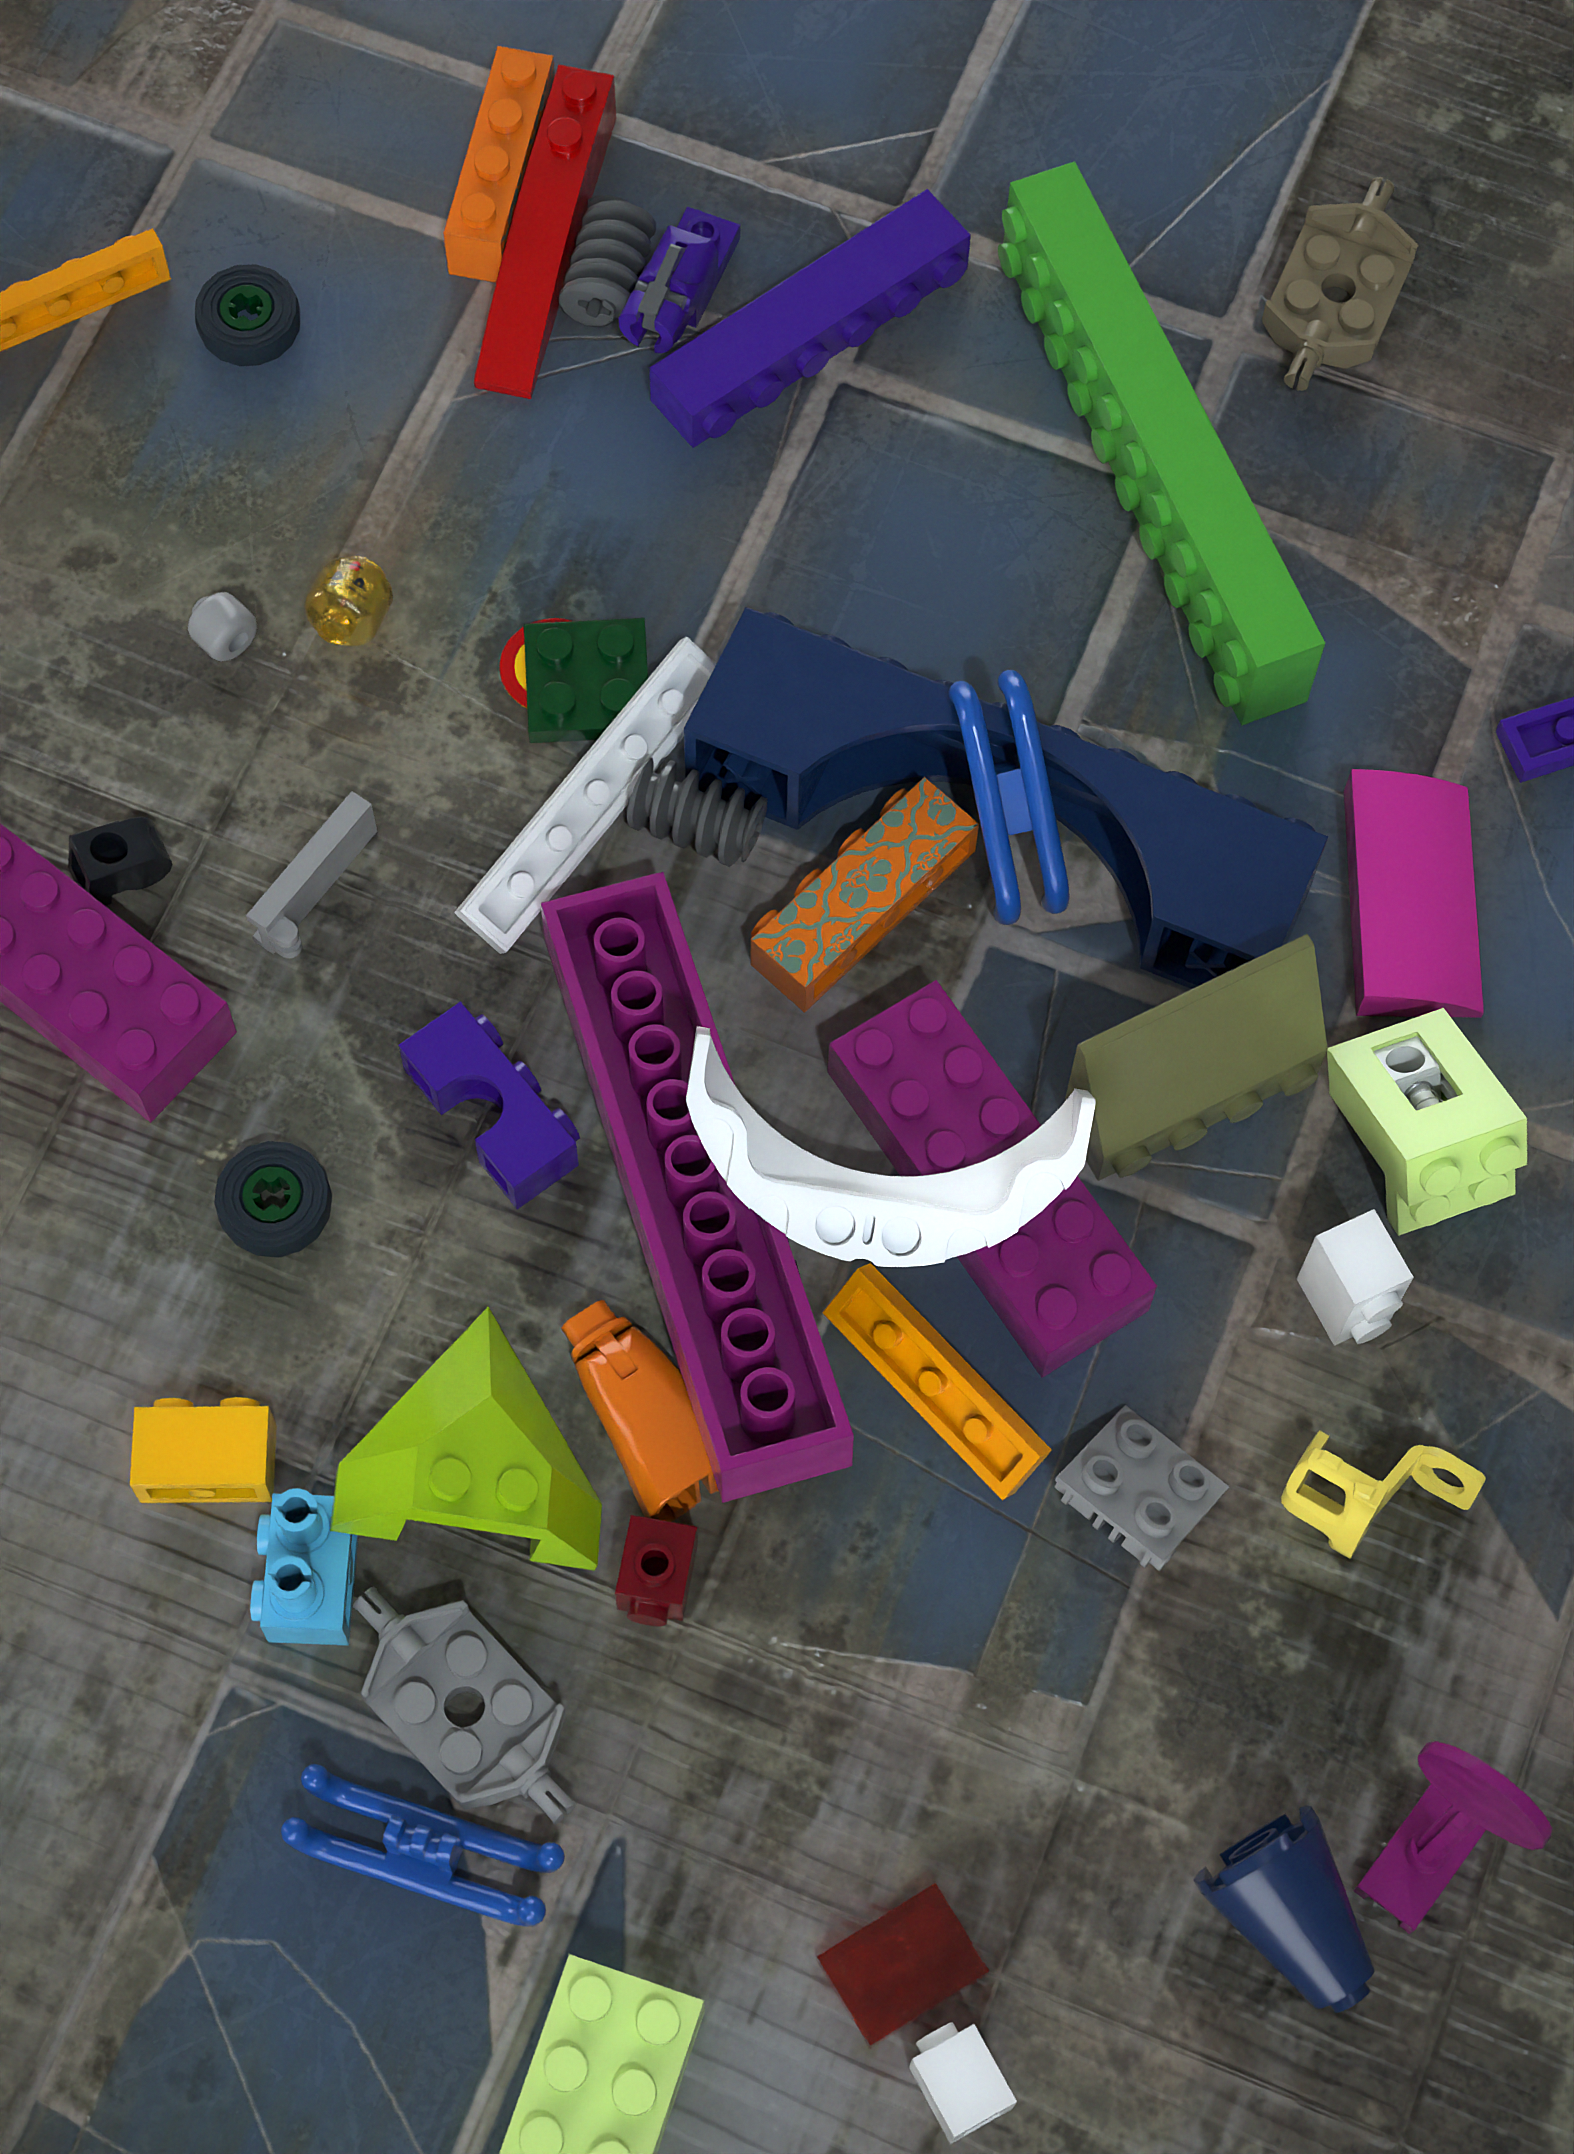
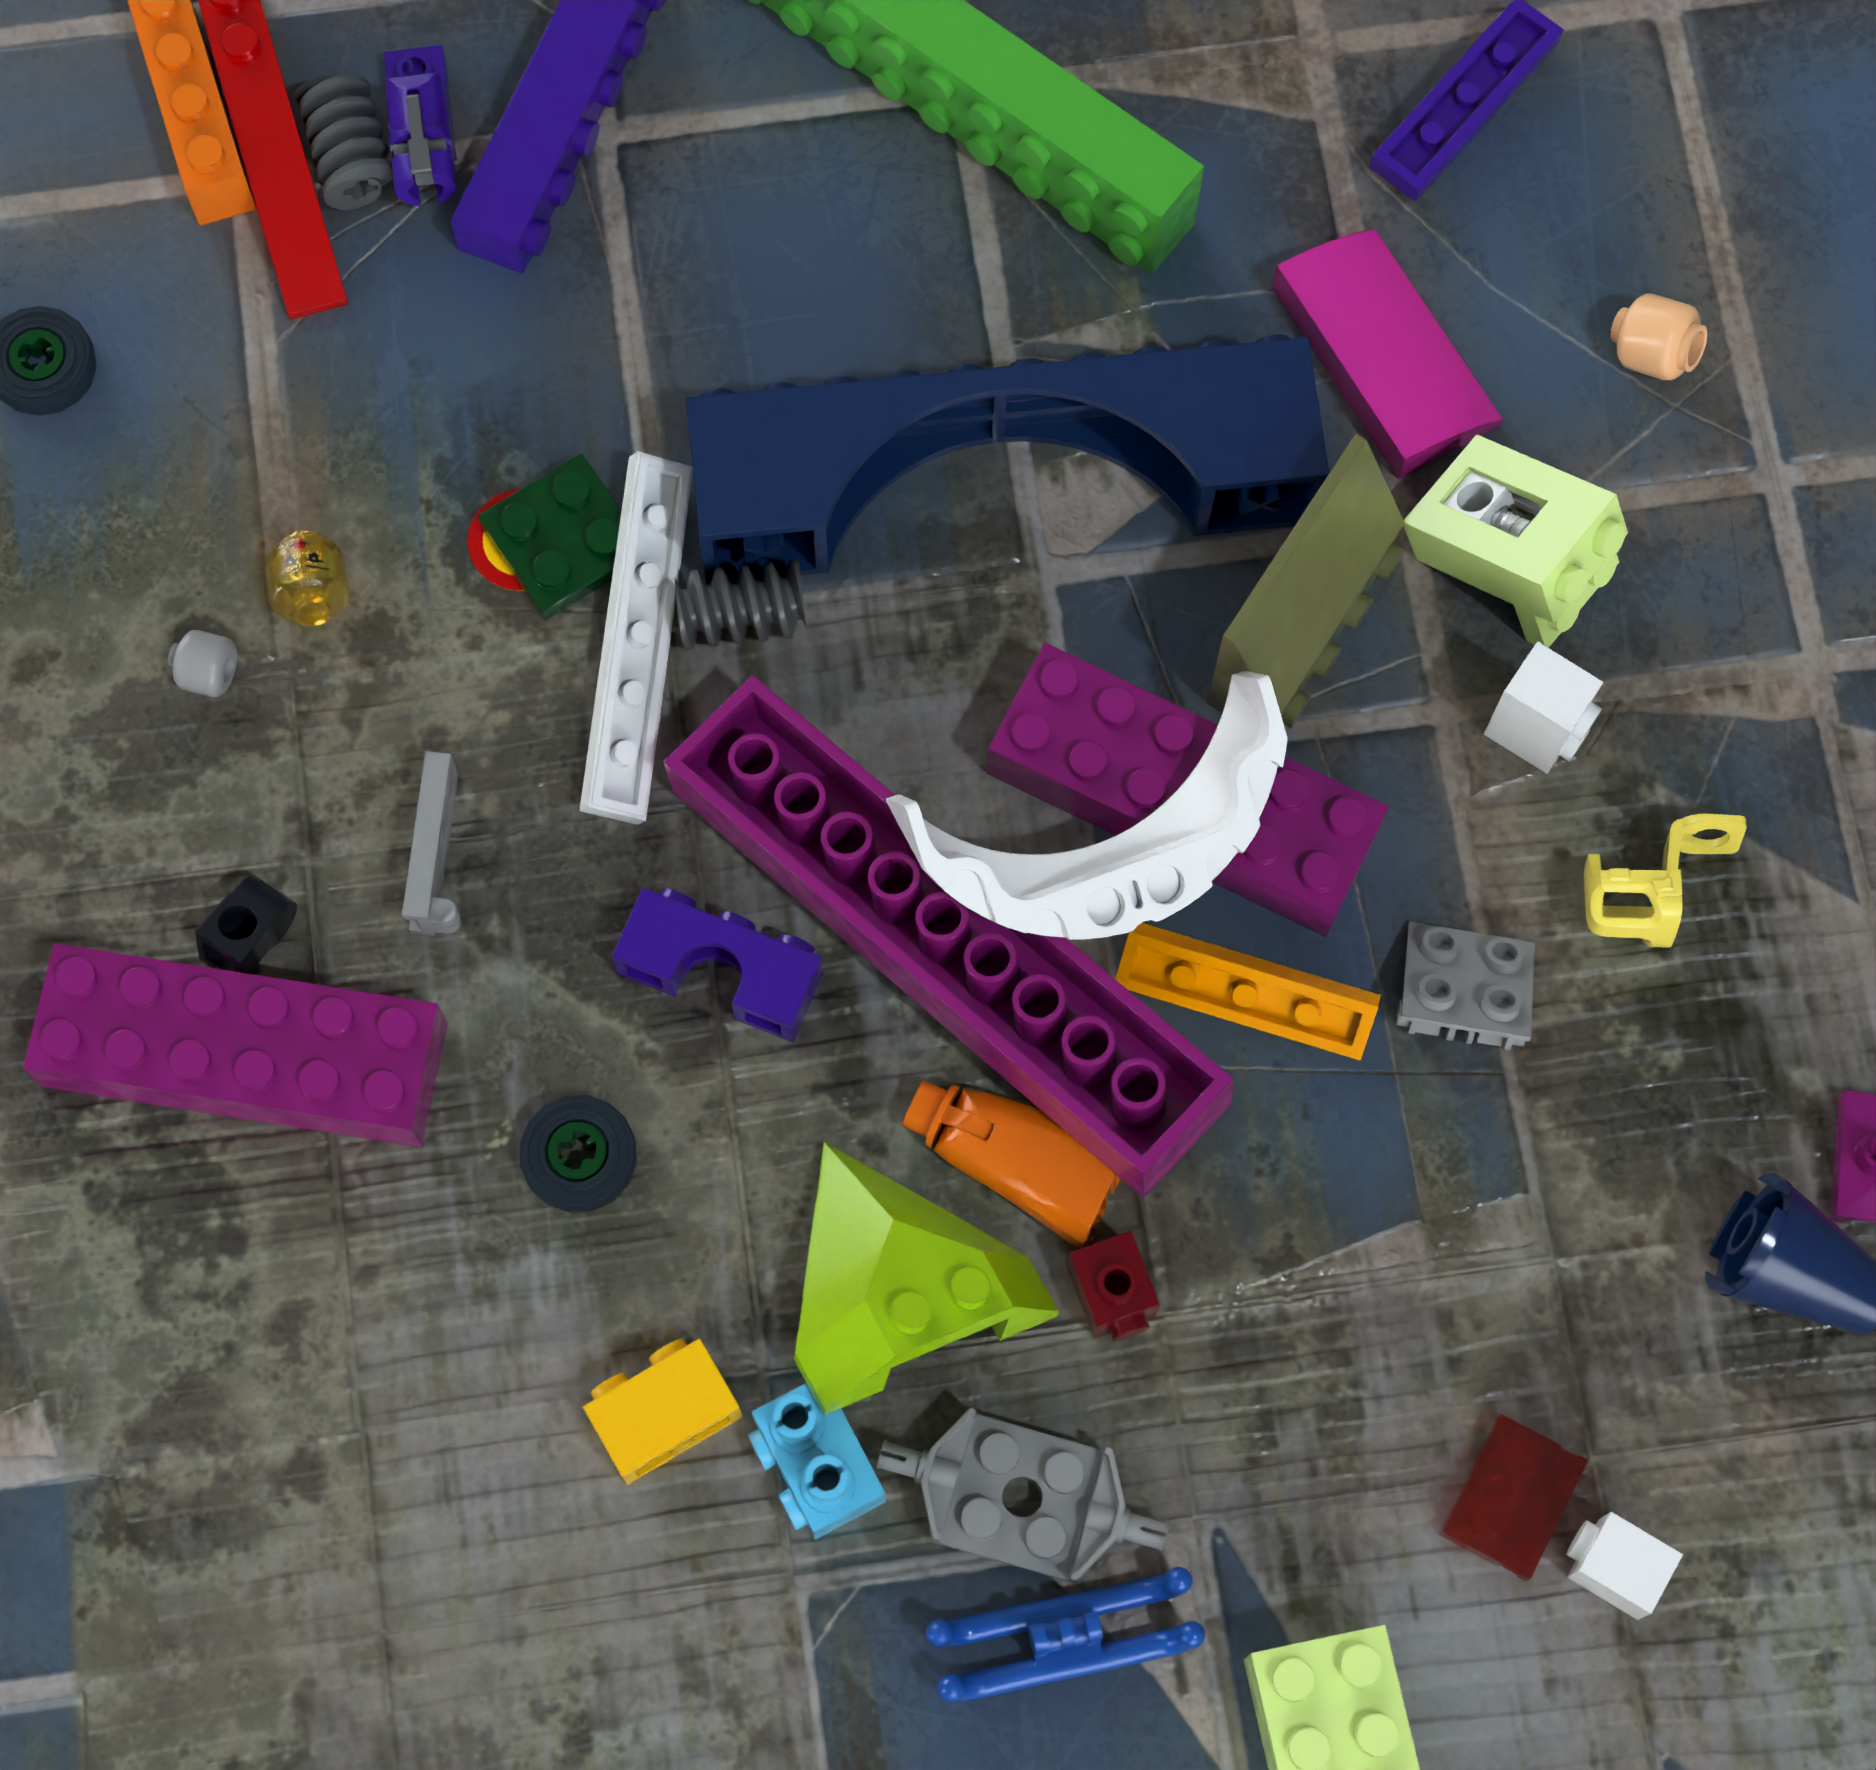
camera: 30 degrees left, 5 degrees up
orange brick [751,777,979,1013] -> none
blue piece [949,670,1070,925] -> none

